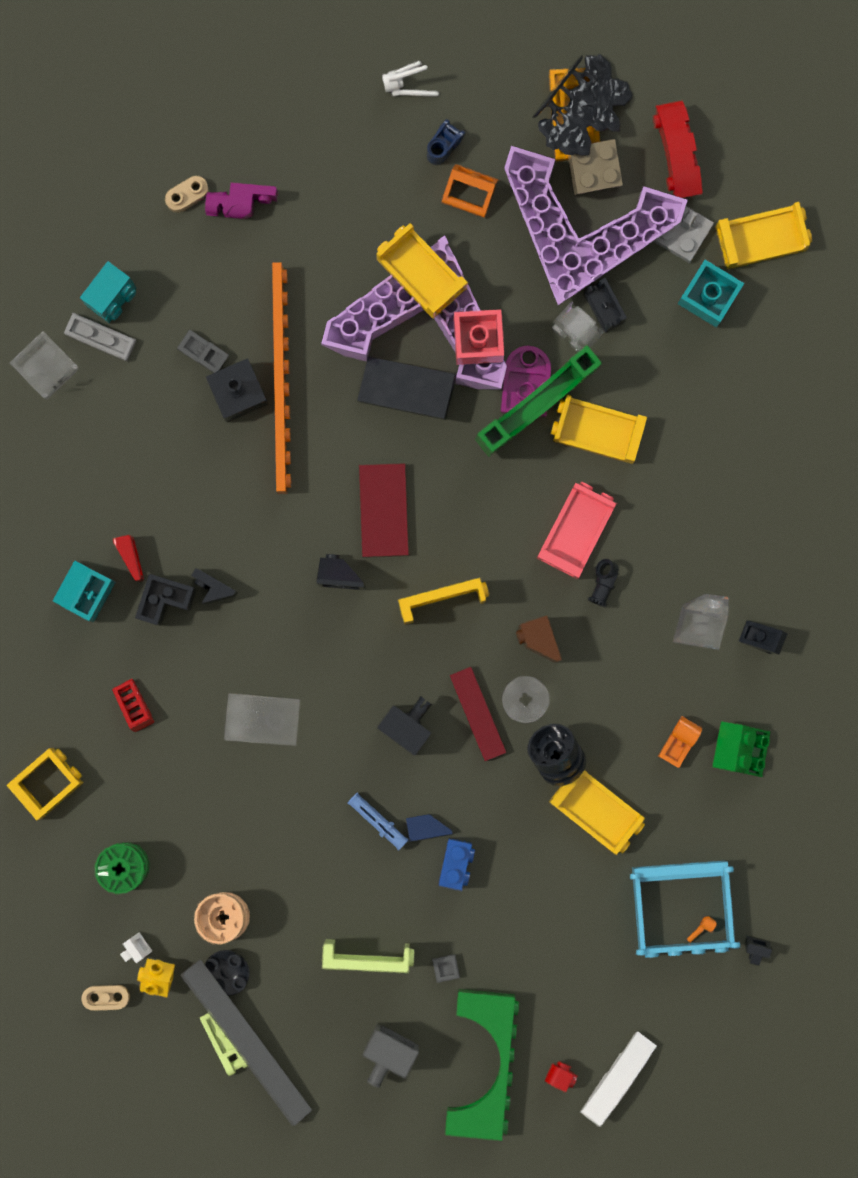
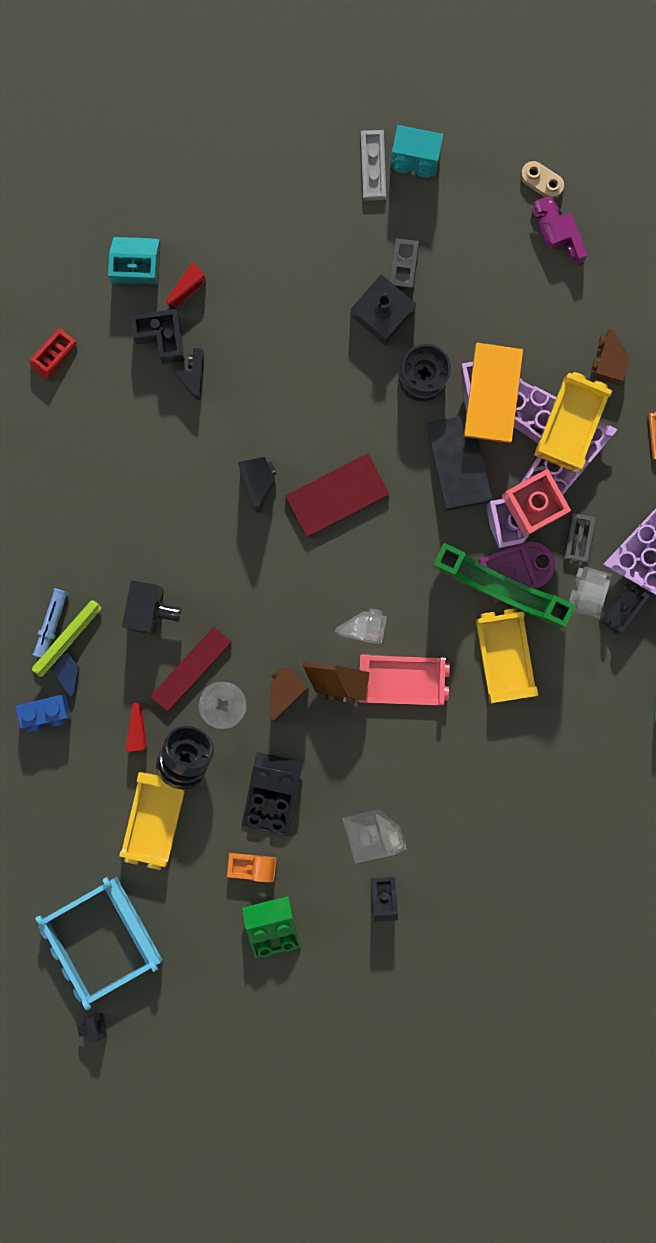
camera: 65 degrees right, 0 degrees up
clear brick [10,331,80,400] -> none
clear slope [224,693,300,746] -> none
orange plate [272,262,291,494] -> none
yellow panel [398,578,489,625] -> none
black connector [588,559,620,608] -> none
orange hand [687,916,717,943] -> none
none -> lime axle [32,600,101,677]
none -> red slope [126,703,147,752]
none -> black slope [241,752,303,836]
none -> reddish brown slope [303,662,370,704]
none -> clear slope [335,608,387,645]
none -> black wheel [398,344,451,402]
none -> light orange tile [464,343,523,443]
none -> dark grey tile [564,513,596,564]
none -> reddish brown slope [591,329,630,386]

